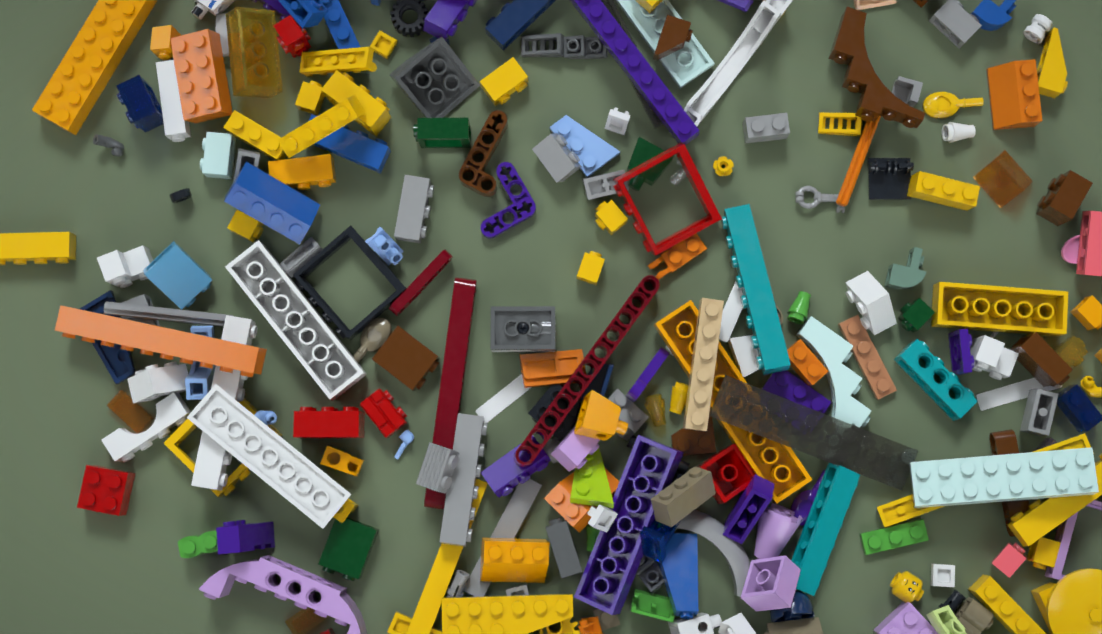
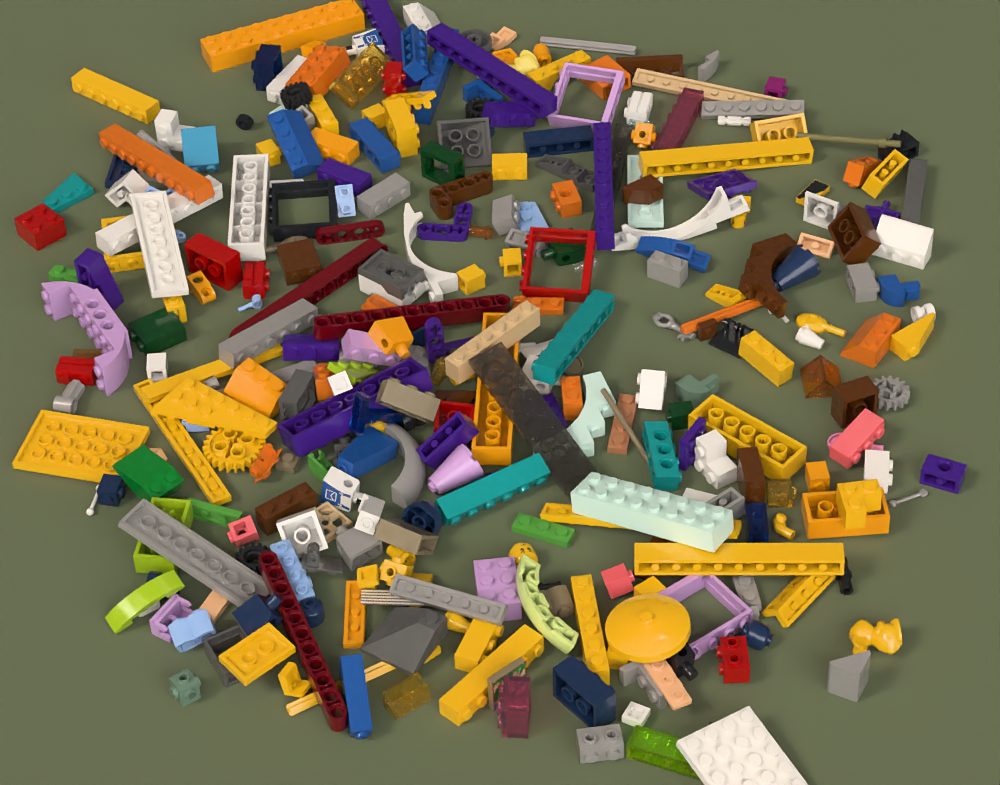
camera: 35 degrees right, 40 degrees down
dark grey arm [93,134,124,156] -> none
white arch [102,392,191,463] -> none
clear orange tile [107,390,154,434] -> none
yellow arch [278,95,366,158] -> none
yellow tile [370,30,398,60] -> none
light grey brick [416,442,460,493] -> none
white tile [605,108,631,135] -> none
yellow plate [713,156,734,177] -> none
lavender brick [741,555,801,611] -> none
bright green cone [787,291,811,324] -> none
light grey panel [891,76,923,107] -> none
white plate [931,564,955,587] -> none
none -> teal wing [40,173,94,213]
none -> white brick [146,353,168,383]
none -> black tyre [280,81,313,110]
none -> dark purple brick [317,158,372,197]
none -> white slope [404,203,458,302]
none -> clear orange pin [469,225,493,240]
none -> orange brick [550,180,582,219]
none -> dark tan axle [601,388,648,464]
none -> blue slope [635,236,711,273]
none -> reddish brown plate [697,318,718,342]
none -> dark blue cone [771,244,821,292]
none -> light grey gear [873,375,910,411]

